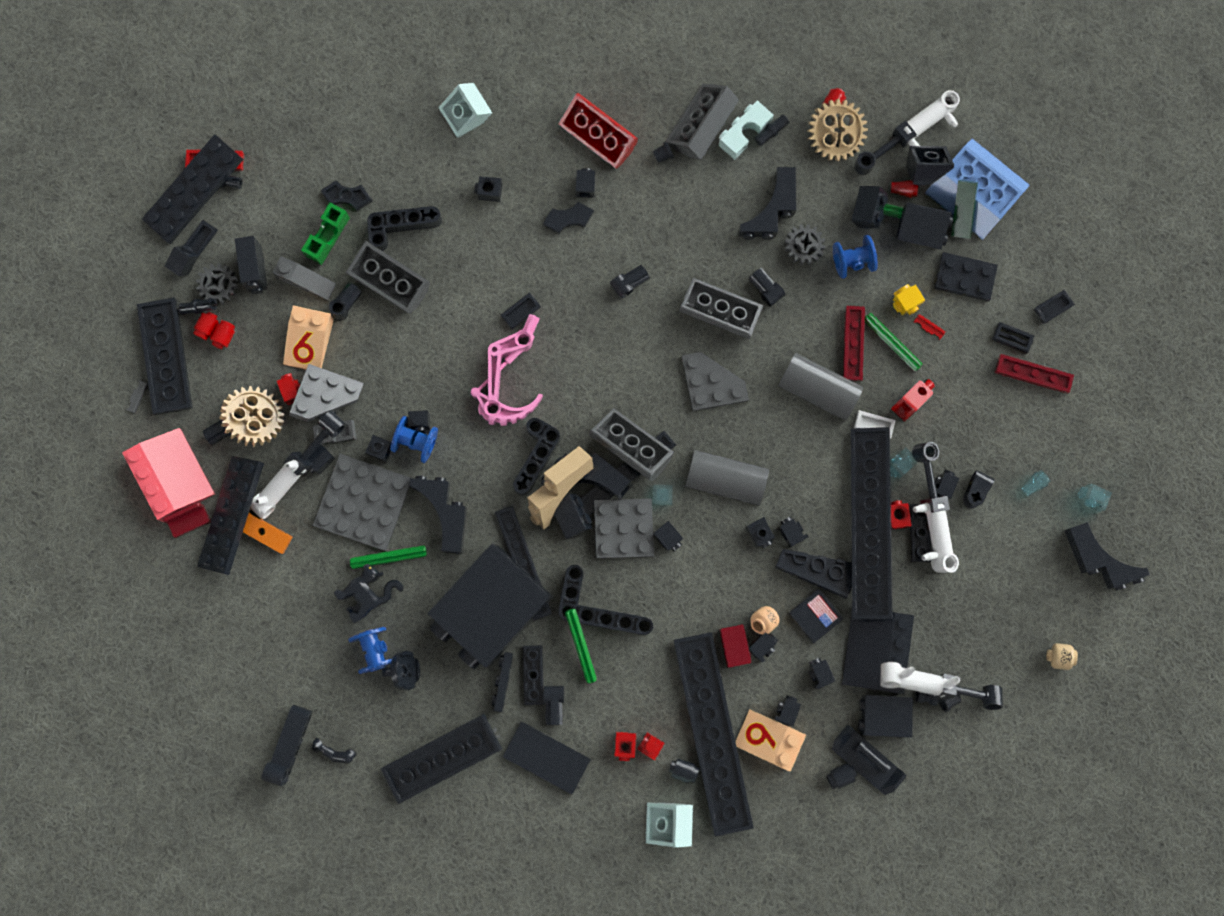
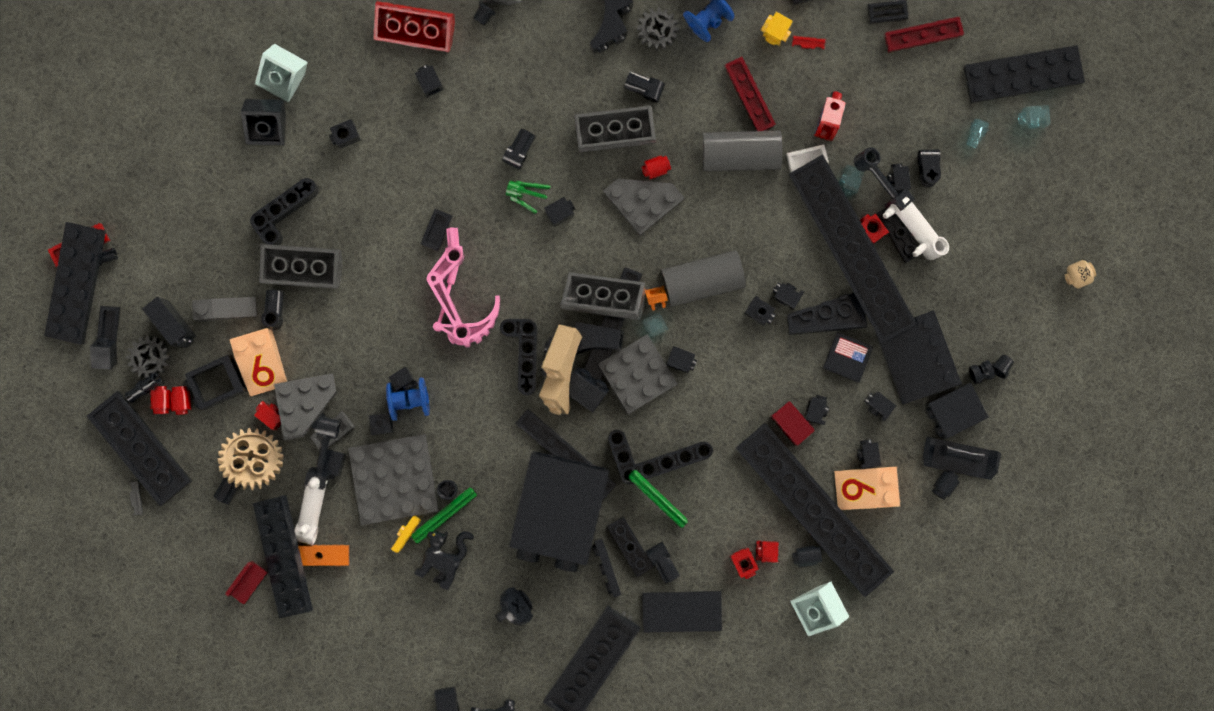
camera: 25 degrees left, 5 degrees up
slope [122,428,215,522] -> none
green arch [301,203,350,266] -> none
black tile [320,181,373,211] -> none
blue hose [349,627,392,674] -> none
black arch [409,476,467,554] -> none
black tile [543,202,594,234] -> none
light nougat head [750,606,779,635] -> none
green axle [865,313,923,371] -> none
white piece [881,662,1003,710] -> none
black arch [1064,522,1150,591] -> none
none -> black window [185,355,248,410]
none -> black slope [241,99,286,145]
none -> yellow plate [391,515,421,553]
none -> black wheel [437,480,458,500]
none -> green plant [506,180,551,213]
none -> black brick [544,197,576,227]
none -> red brick [641,155,671,179]
none -> orange tile [645,286,668,310]
none -> black plate [963,45,1085,103]

